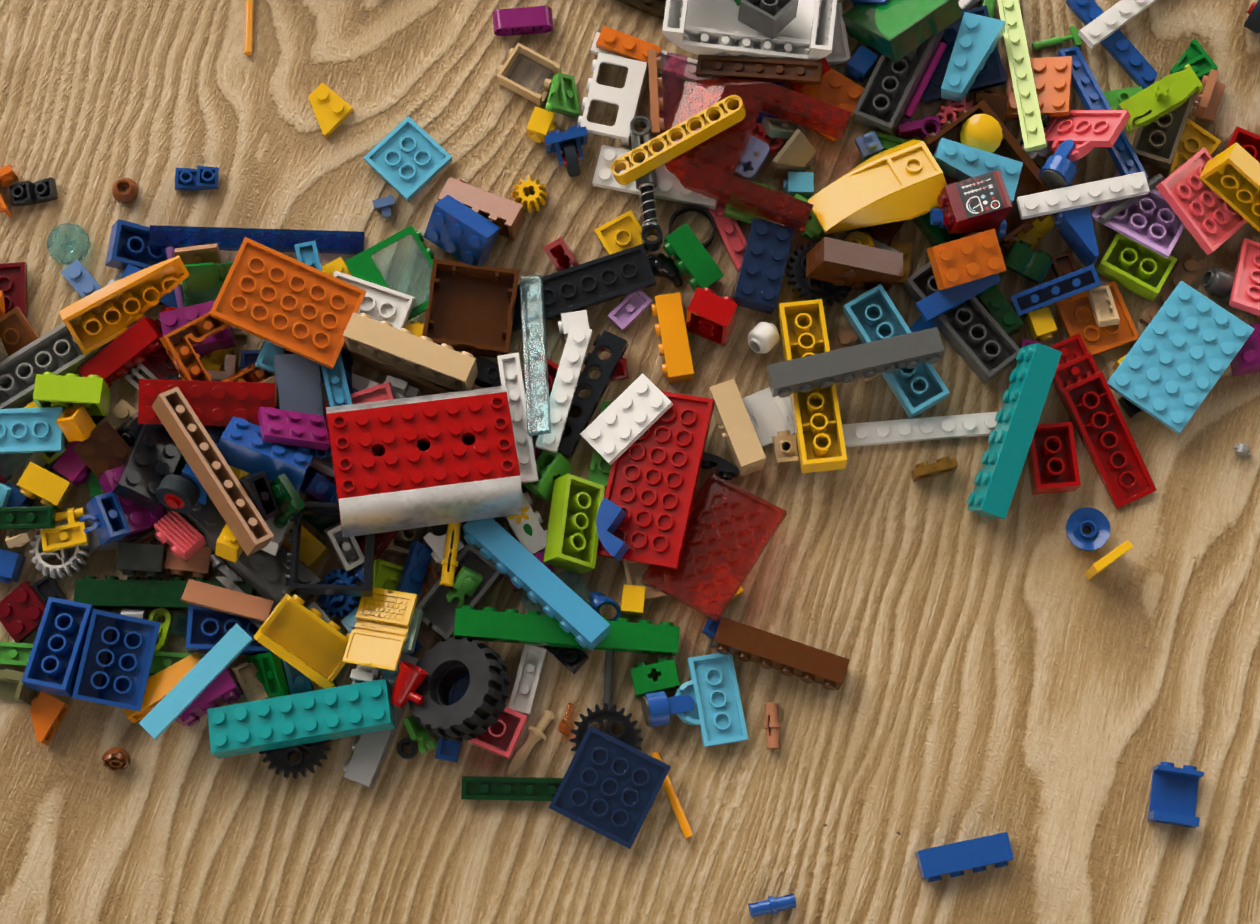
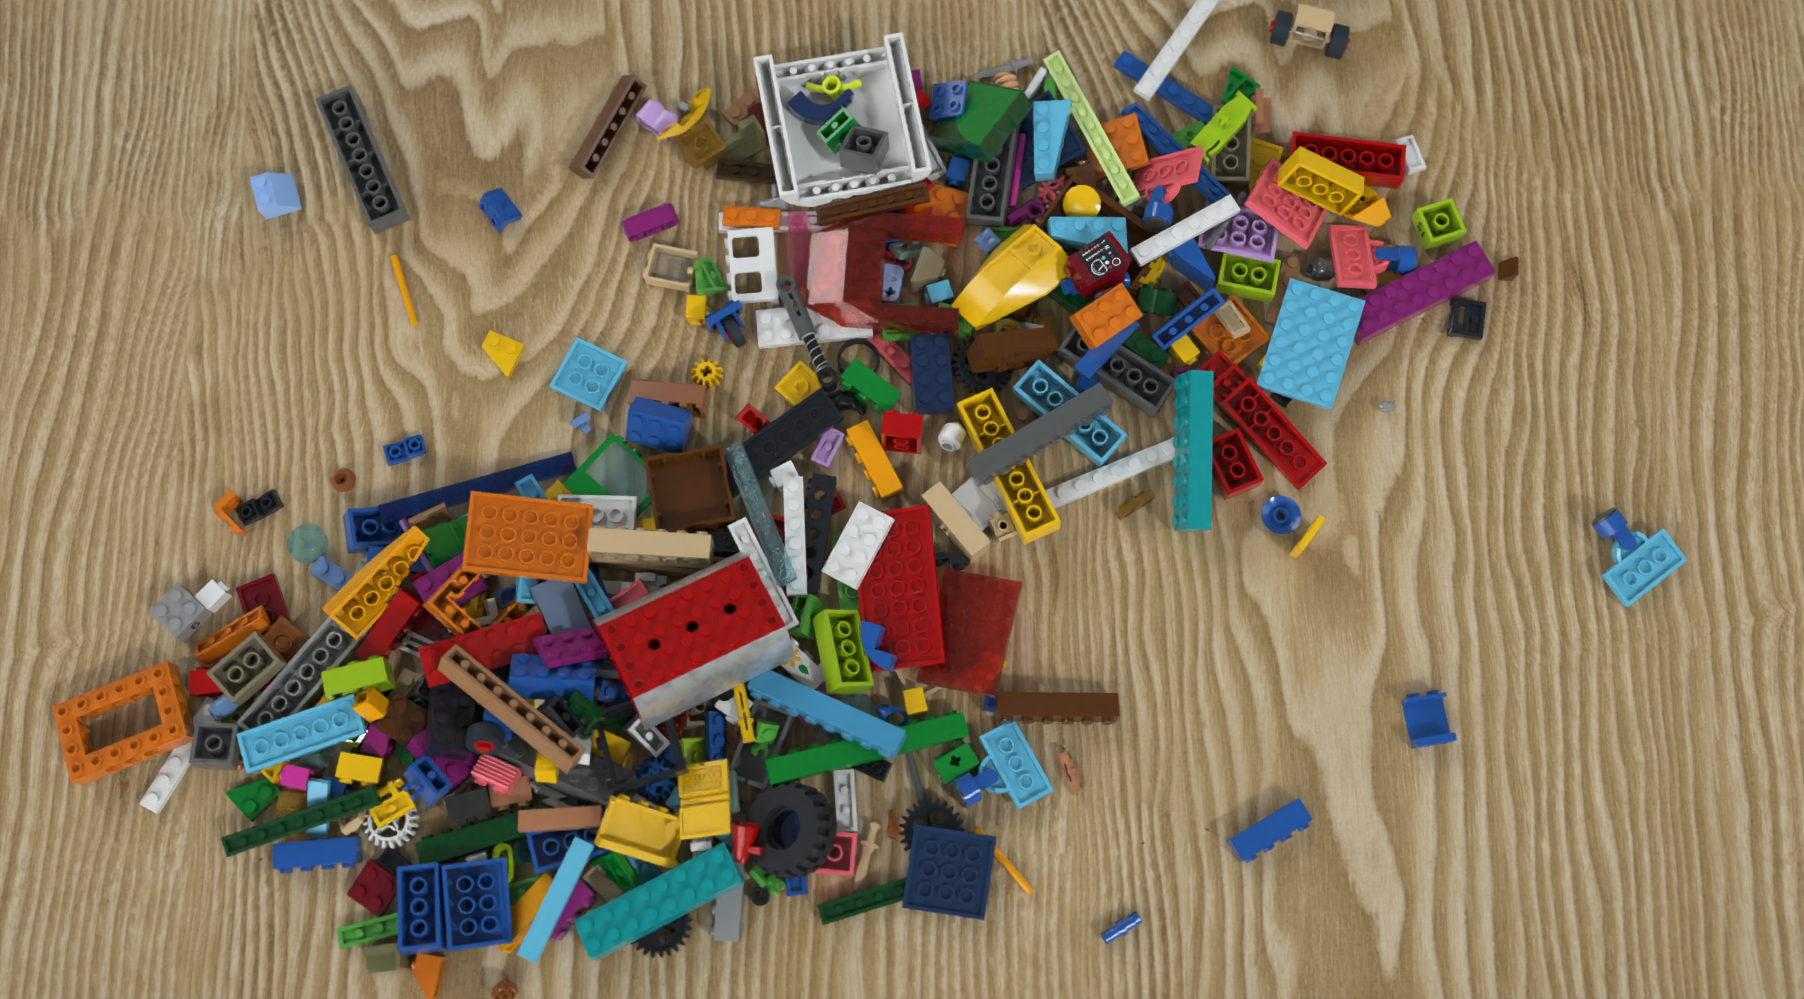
camera: 20 degrees left, 0 degrees up
yellow beam [610,95,746,185] -> none
nougat plate [648,49,665,138] -> none
bright green piece [1032,26,1082,51] -> none
none -> light grey piece [760,183,788,212]

